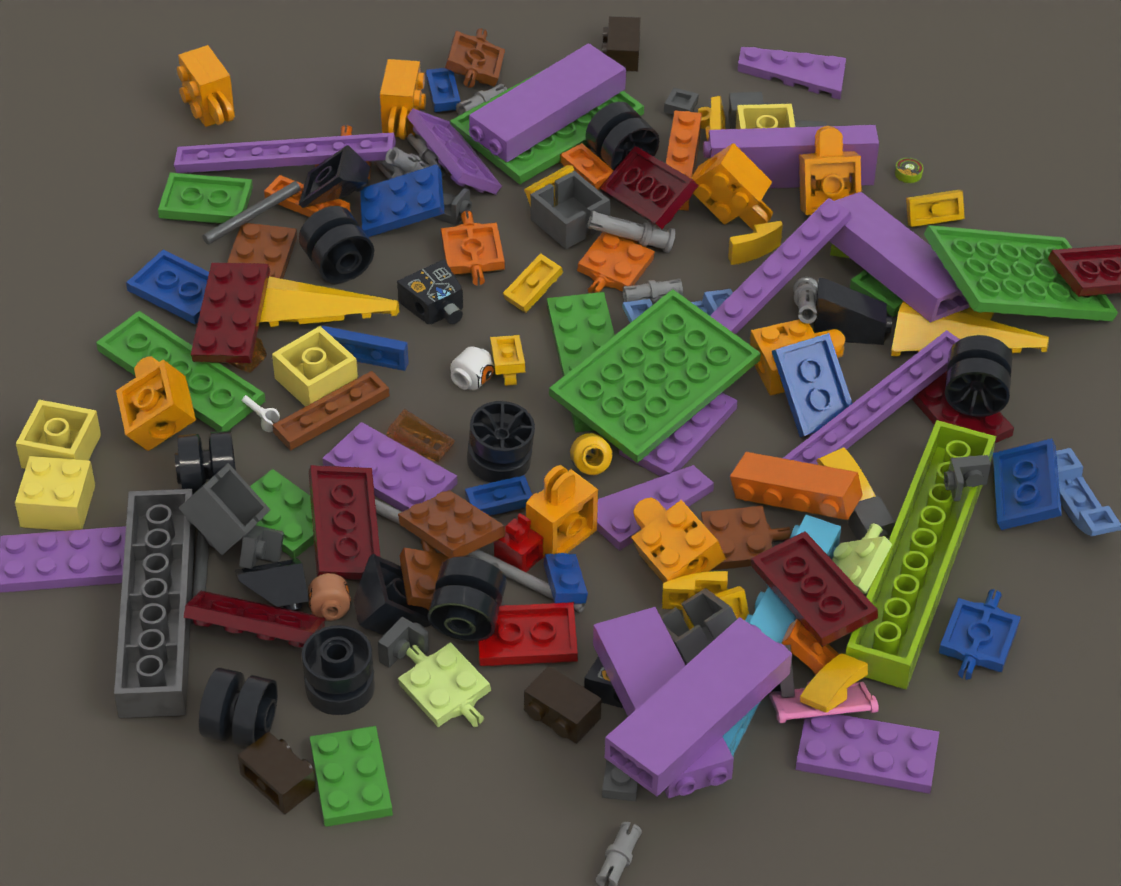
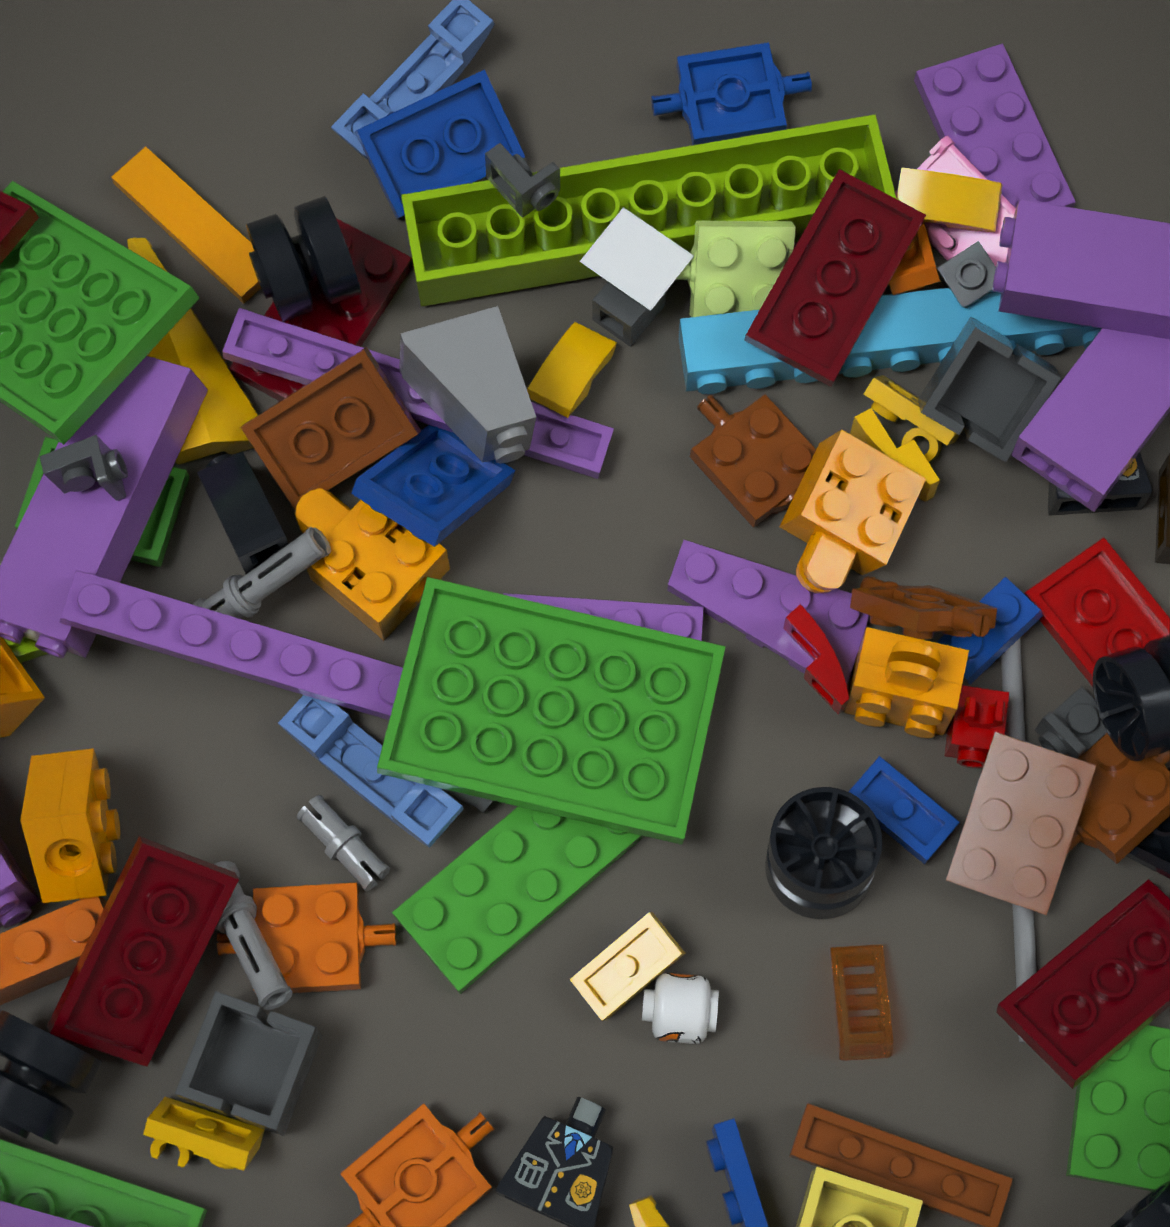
camera: 120 degrees left, 25 degrees up
medium lavender plate [323,422,457,512] -> none
yellow plate [503,253,563,313] -> none
orange plate [560,143,614,190] -> none
yellow head [570,433,612,475] -> none
yellow slope [728,221,783,265] -> none
orange brick [730,452,863,520] -> none
none -> dark grey bracket [39,435,128,501]
none -> light orange tile [111,146,261,304]
none -> dark orange plate [240,347,421,510]
none -> light grey slope [399,306,536,464]
none -> white sticker [580,207,694,311]
none -> red slope [783,604,849,715]
none -> dark orange plate [850,576,997,639]

